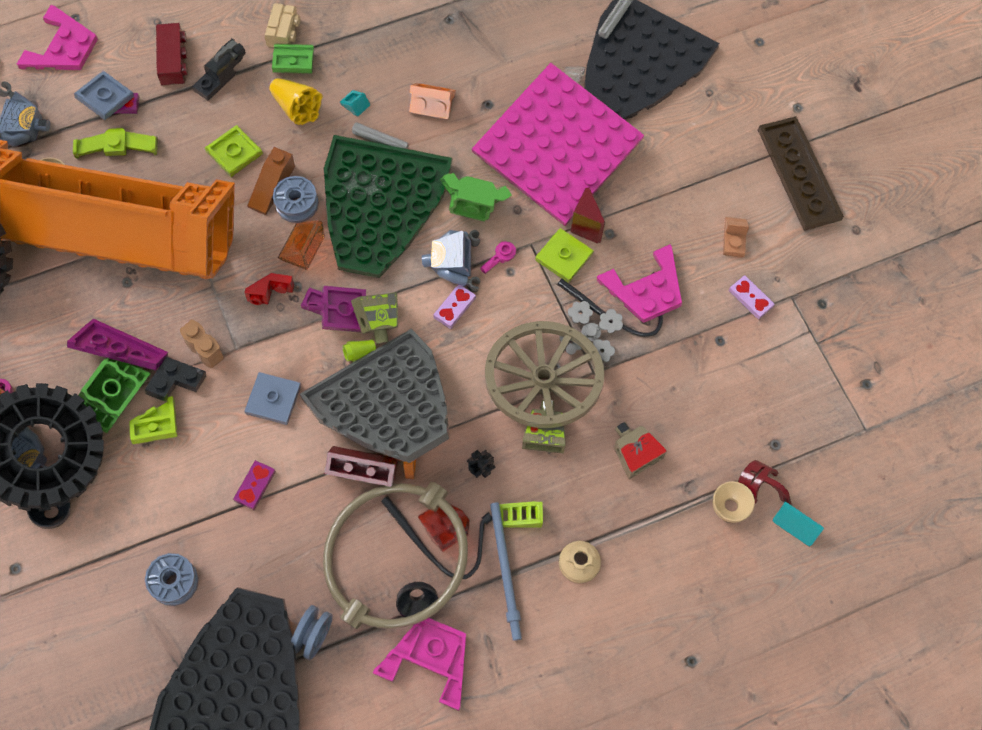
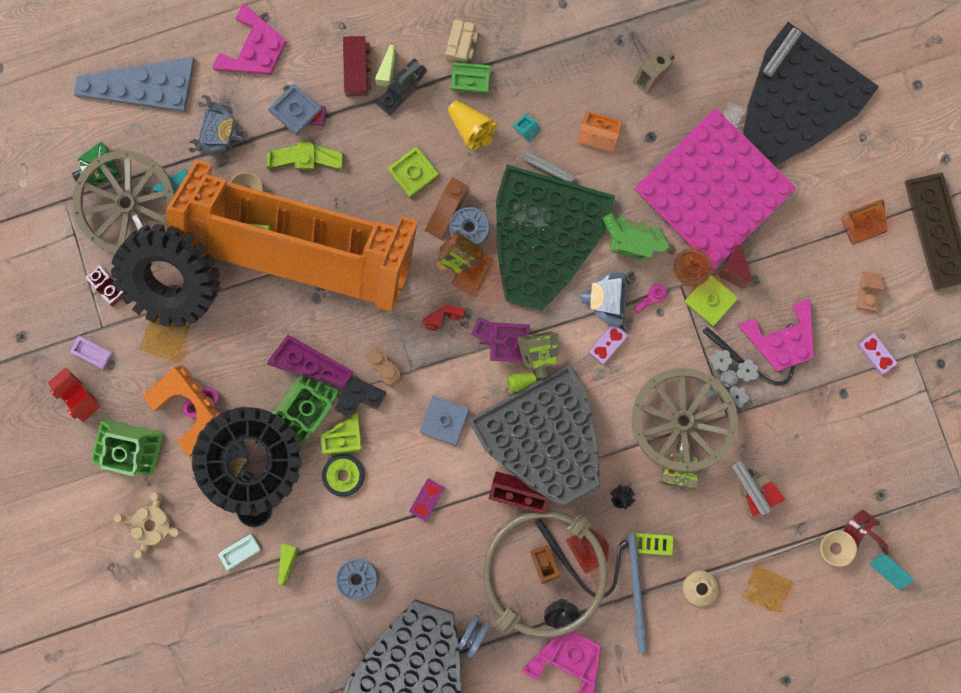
camera: 10 degrees right, 15 degrees up
none -> light aqua tile [218,533,262,571]
none -> lime slope [278,543,299,585]
none -> wheel [322,454,364,497]
none -> yellowish green slope [375,45,396,87]
none -> clear orange torso [437,231,483,273]
none -> dark orange slope [530,545,560,584]
none -> dark tan torso [633,50,675,94]
none -> clear orange cone [674,248,712,286]
none -> light grey axle [732,461,771,515]
none -> clear yellow plate [743,565,793,612]
none -> clear orange slope [841,199,887,245]

